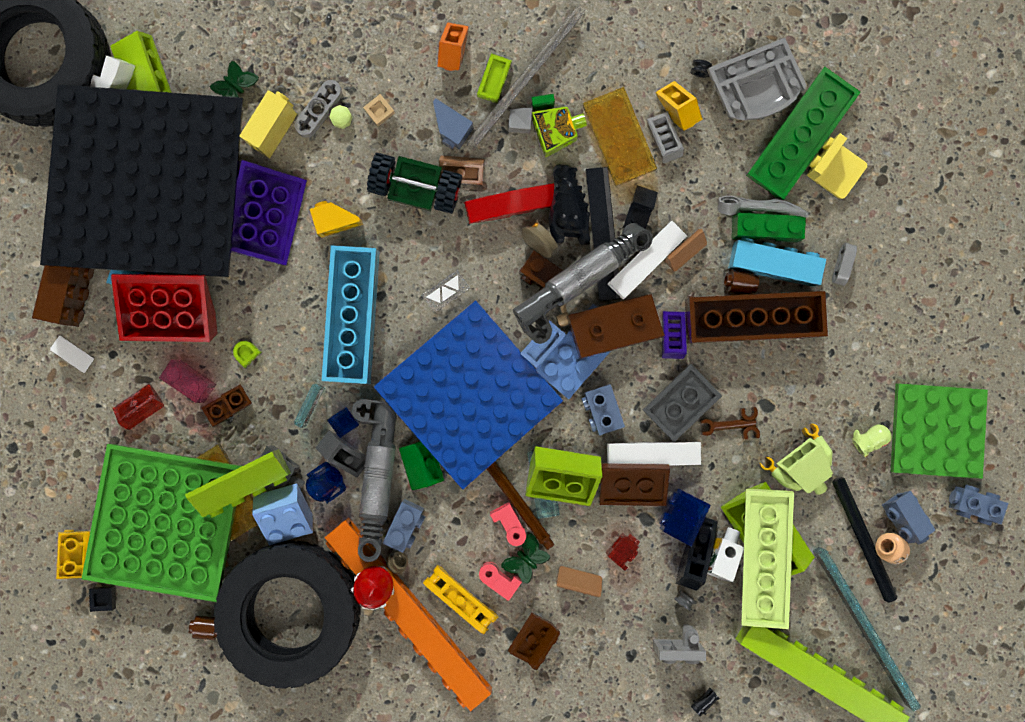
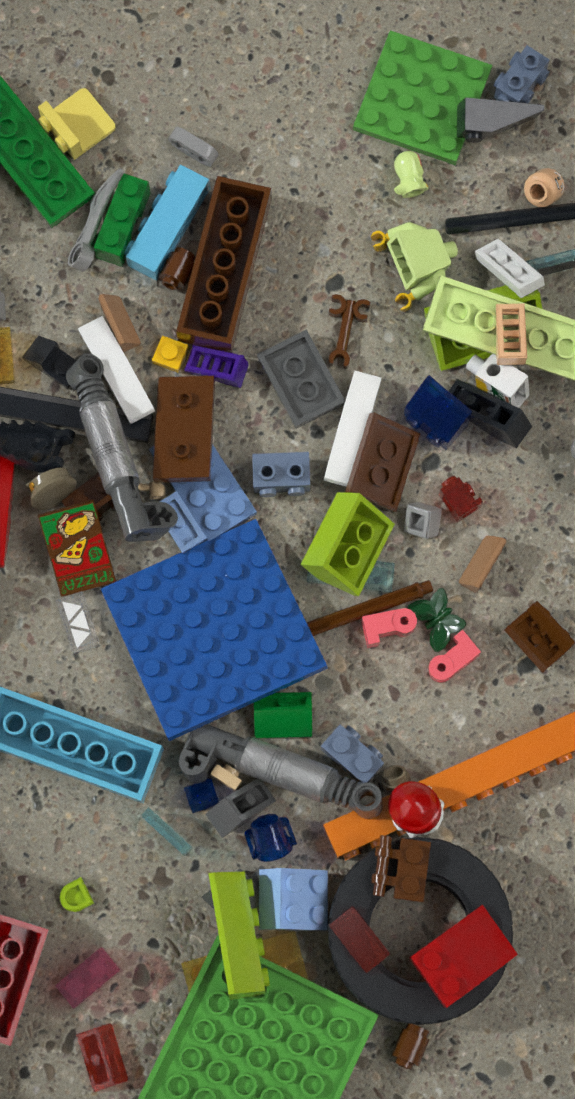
camera: 75 degrees left, 10 degrees down
reddish brown slope [201,384,252,427] -> none
yellow plate [423,565,498,634] -> none
dark grey bush [674,590,697,611] -> none
sand blue brick [882,491,935,545] -> none
none -> tile [38,500,116,597]
none -> yellow plate [152,335,188,373]
none -> tan plate [211,764,242,792]
none -> clear red slope [329,906,390,973]
none -> reddish brown plate [371,835,431,903]
none -> light grey slope [403,502,442,539]
none -> red slope [409,905,518,1008]
none -> slope [457,97,544,143]
none -> white plate [475,239,545,298]
none -> light nougat slope [496,303,527,365]

